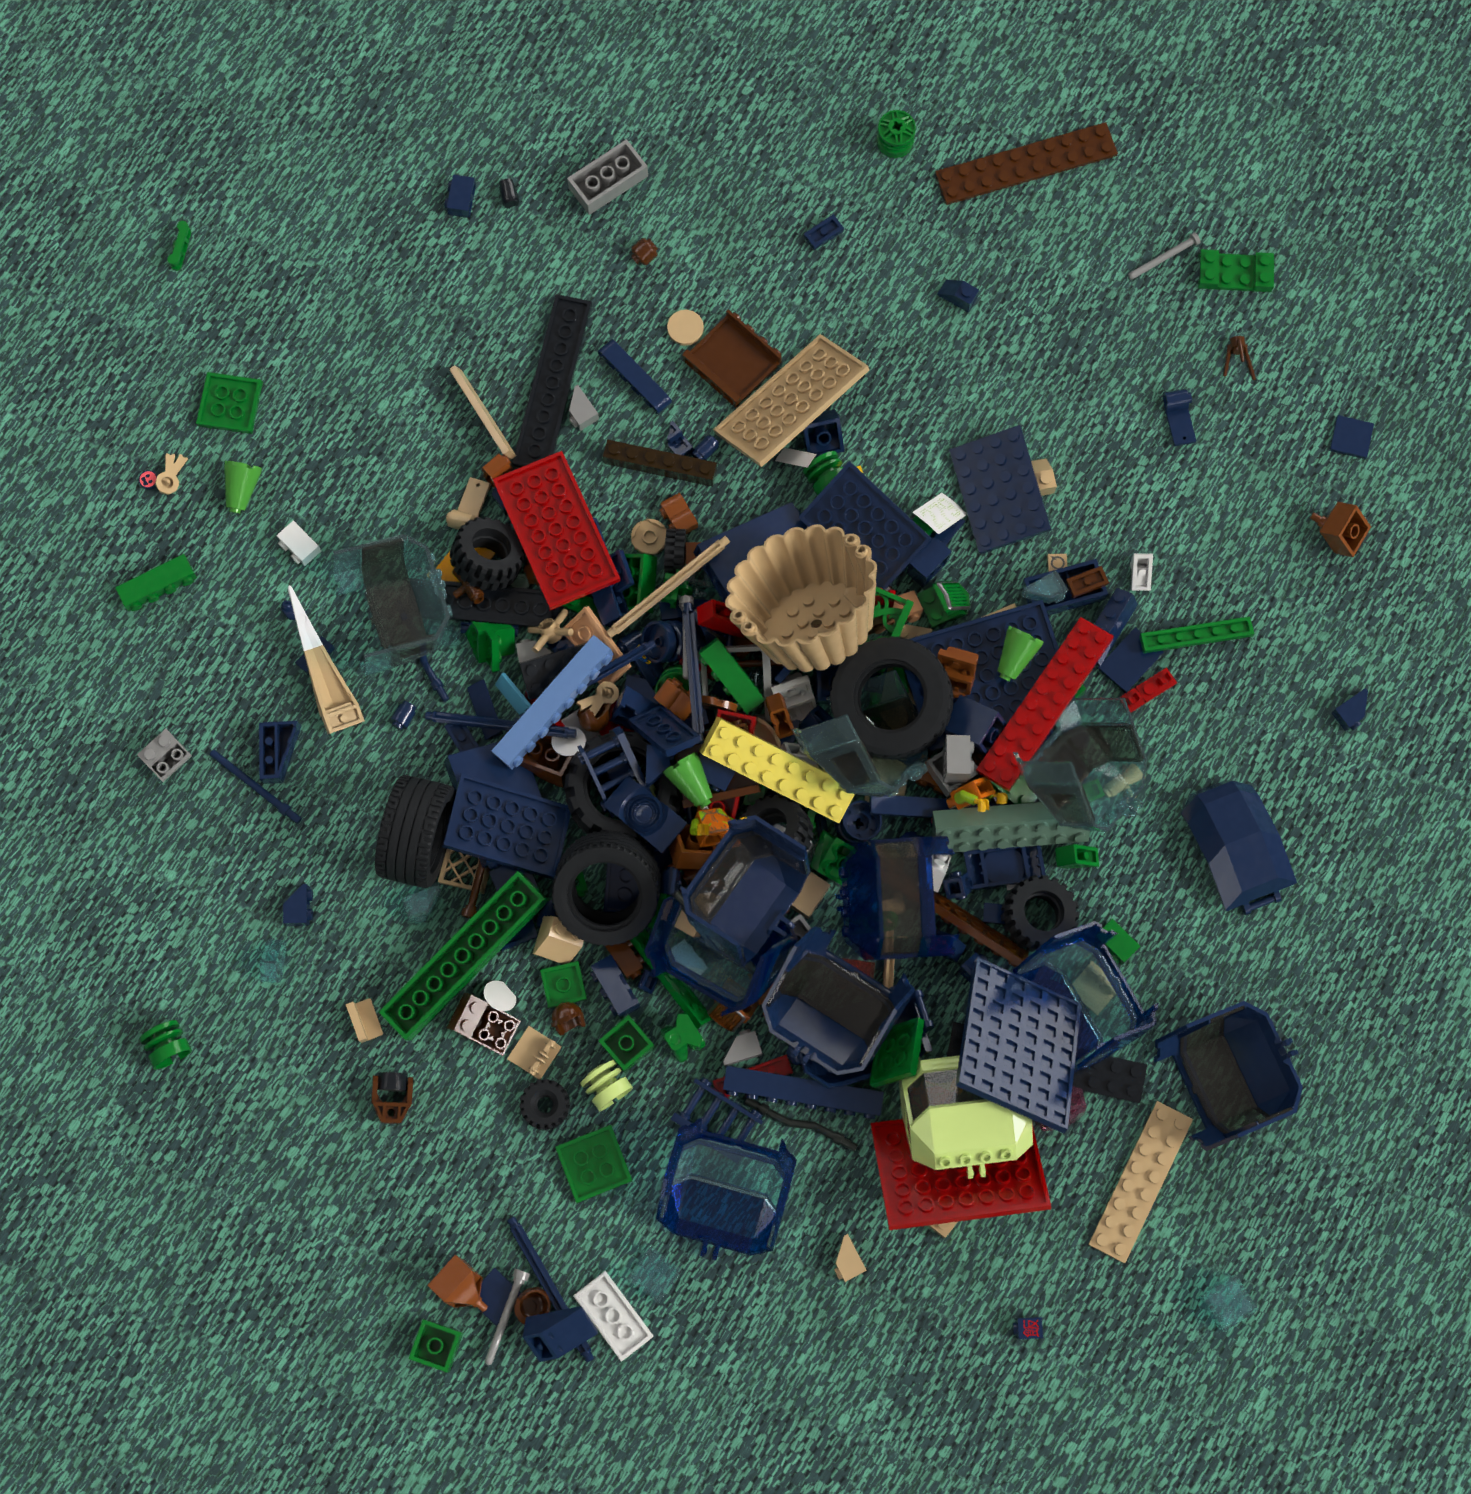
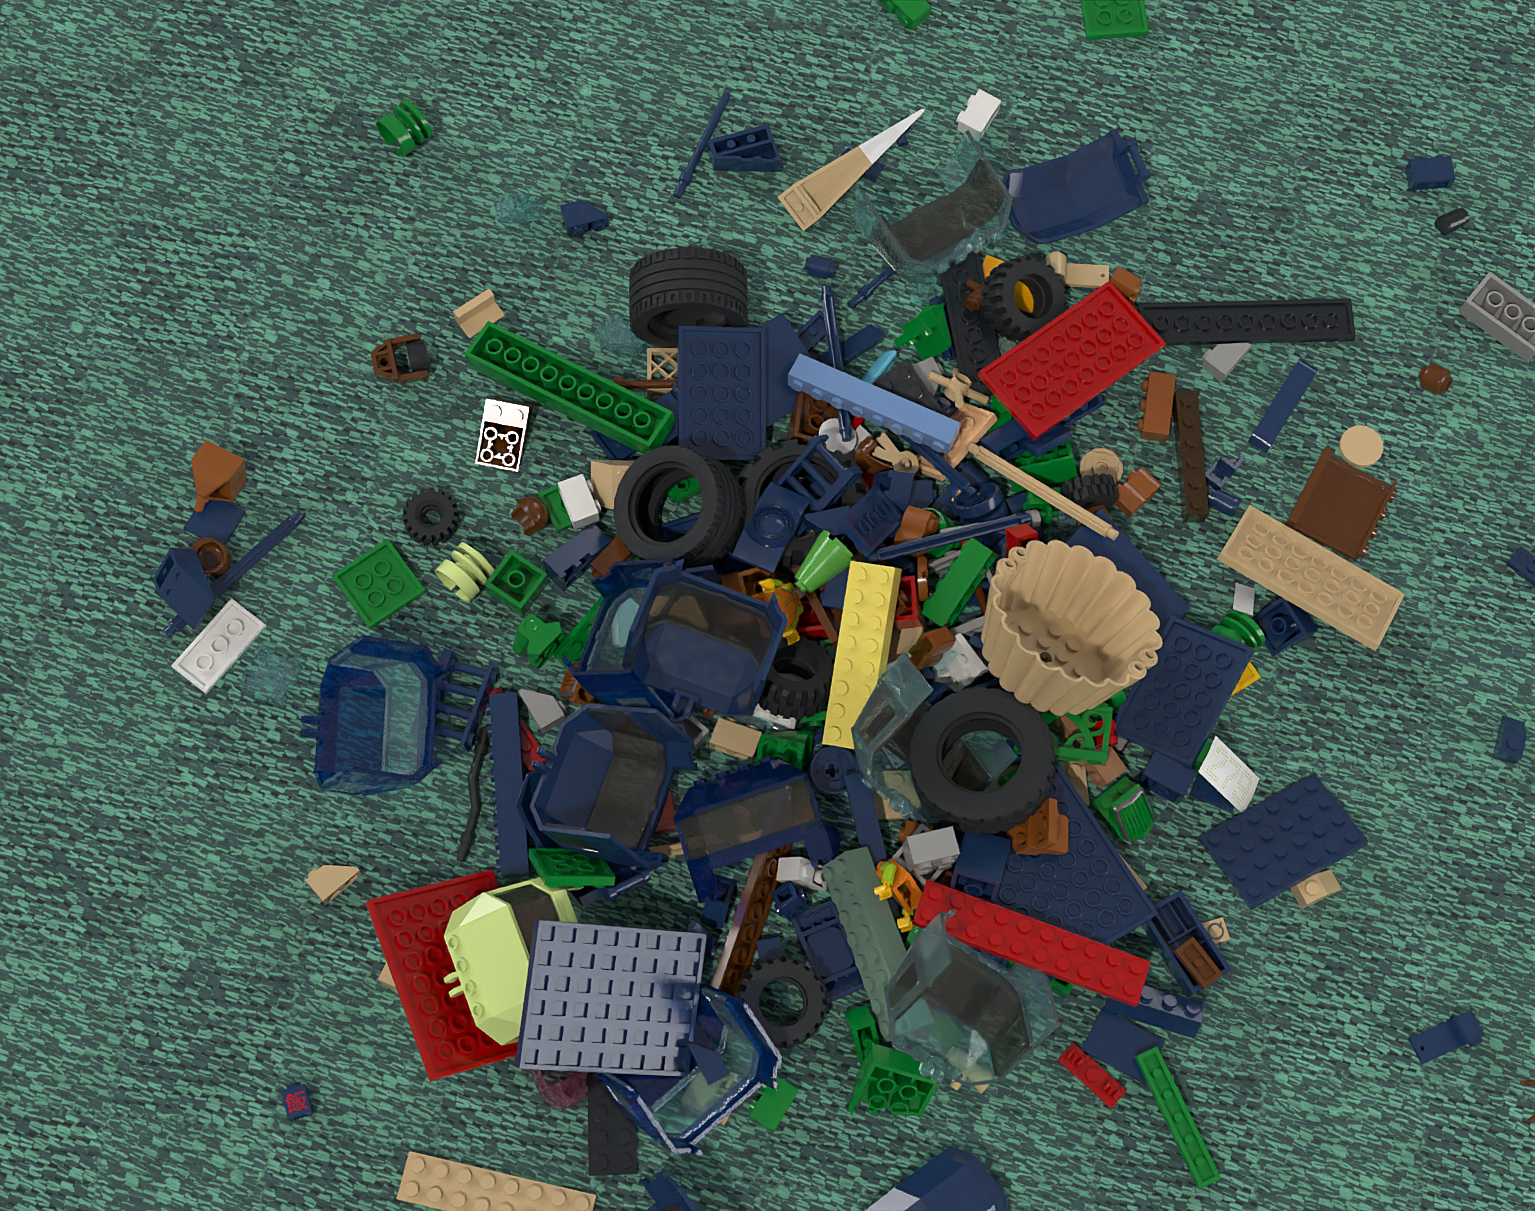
camera: 70 degrees right, 5 degrees down
light grey slope [137,729,192,782] -> none
bright green cone [224,461,262,514] -> none
green brick [409,1319,464,1372] -> none
tan tile [450,365,516,459] -> none
white sticker [484,981,516,1011] -> none
light grey piece [485,1268,530,1365] -> none
tan hinge [507,1026,561,1079] -> none
dark blue slope [636,969,659,995] -> none
bright green cone [997,626,1044,682] -> none
clear light blue slope [1021,570,1068,604] -> none
white slope [1130,553,1153,591] -> none
none -> white brick [558,474,602,530]
none -> dark blue slope [687,1042,730,1086]
none -> green wedge [847,1043,940,1116]
none -> dark blue windscreen [997,129,1151,244]
none -> dark orange brick [1137,371,1176,442]

